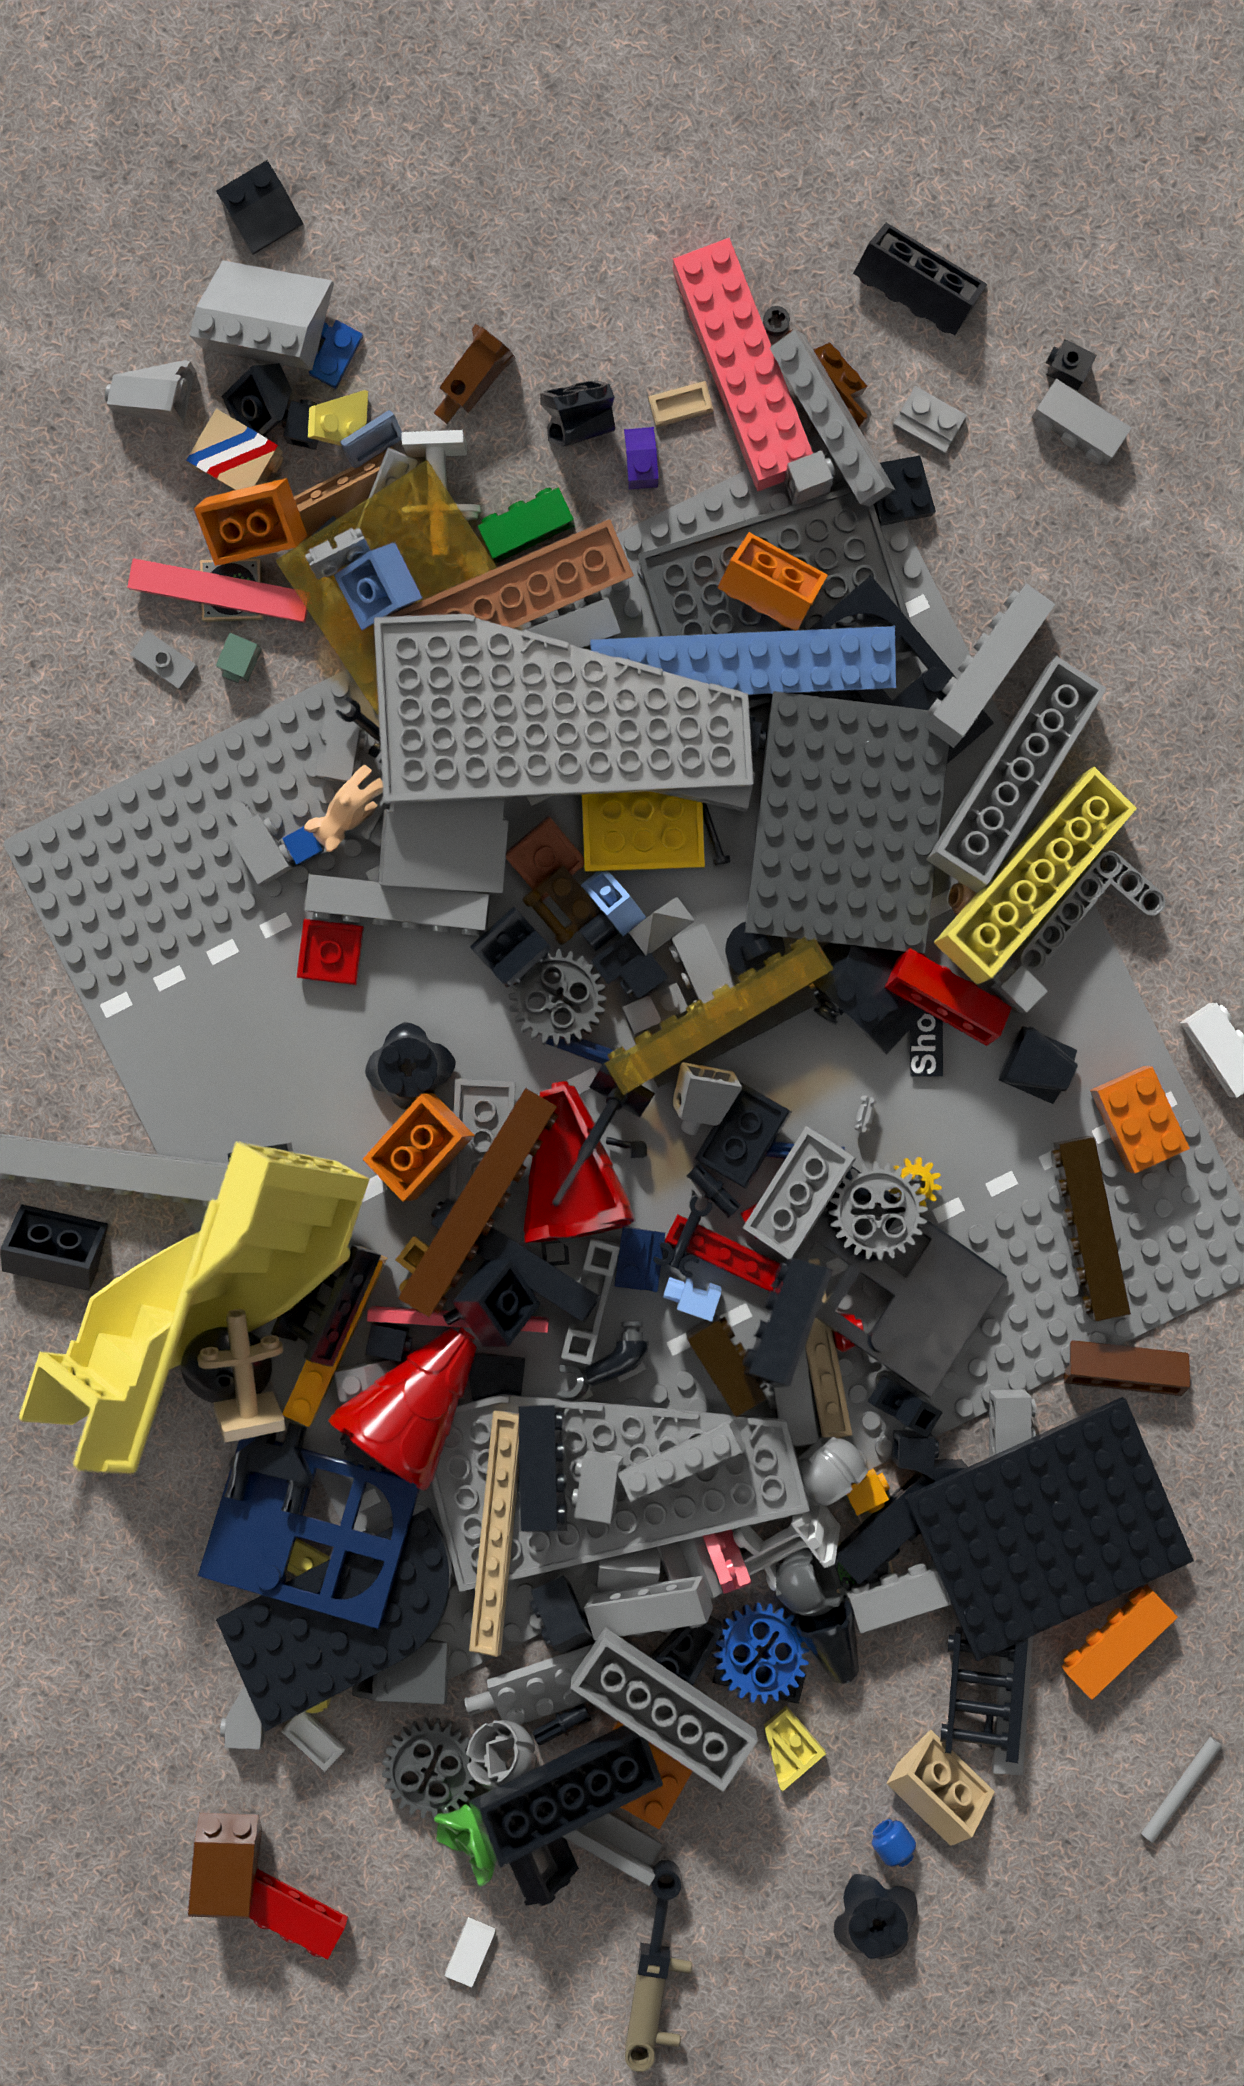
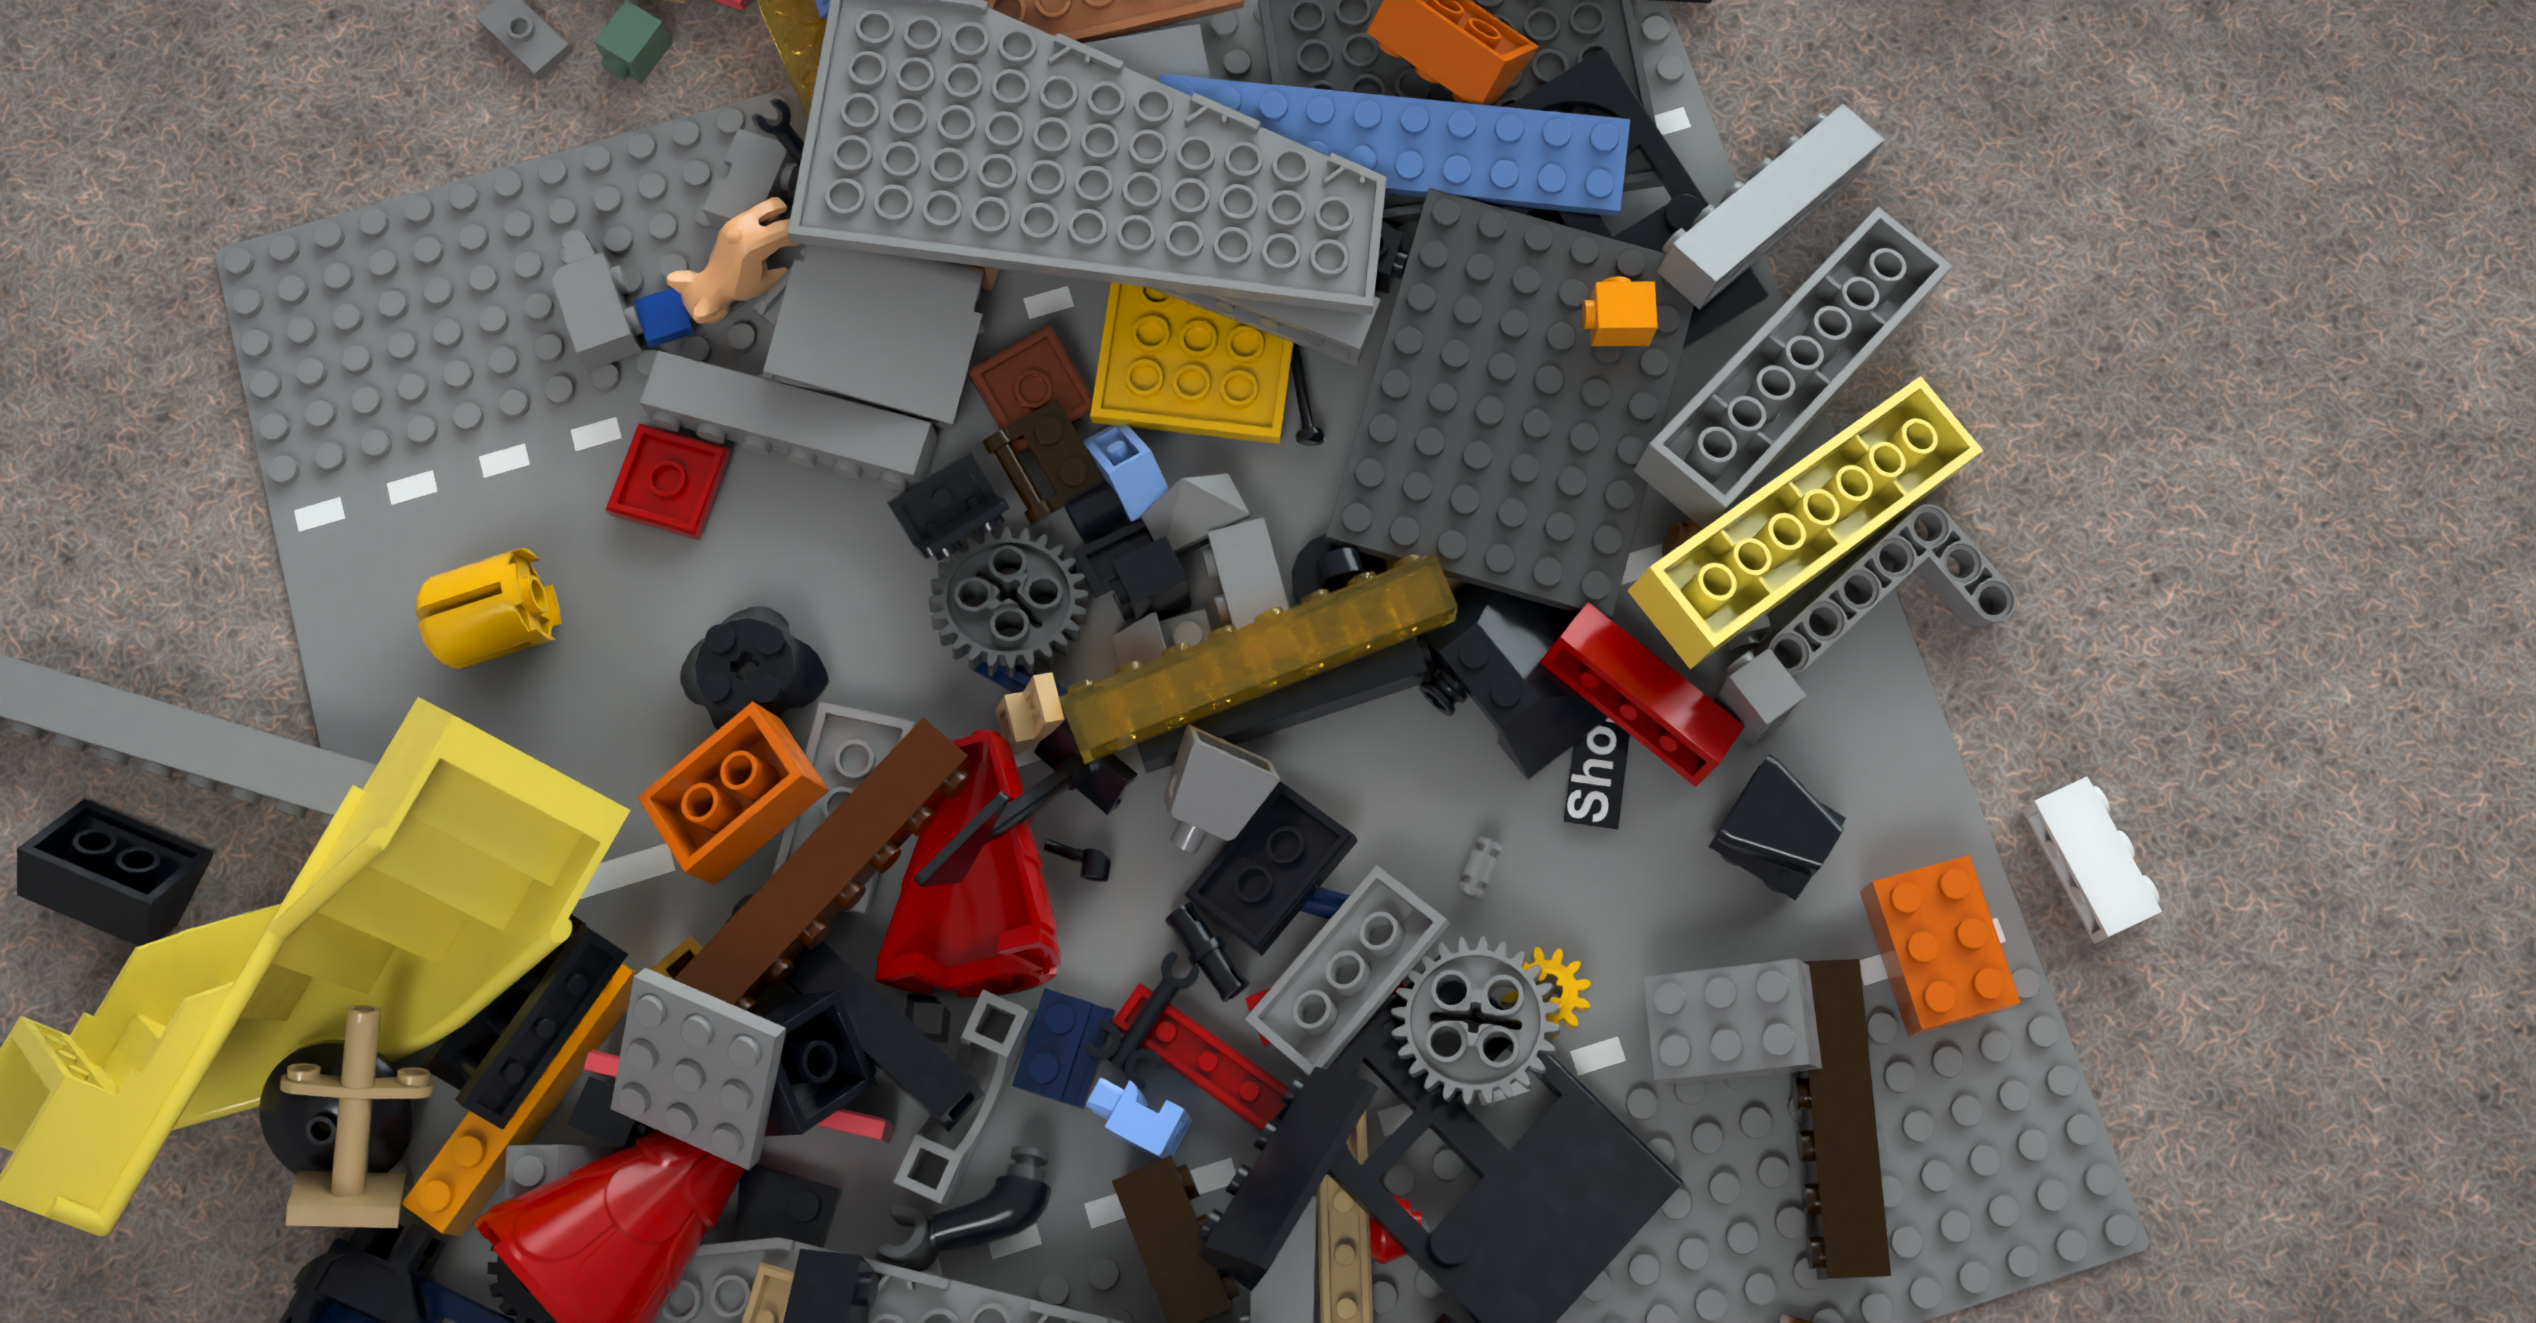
camera: 10 degrees right, 15 degrees down
none -> yellow cylinder [415,547,561,669]
none -> light grey plate [610,968,786,1170]
none -> tan slope [995,672,1065,755]
none -> light orange brick [1581,276,1658,346]
none -> light grey brick [1643,958,1822,1085]

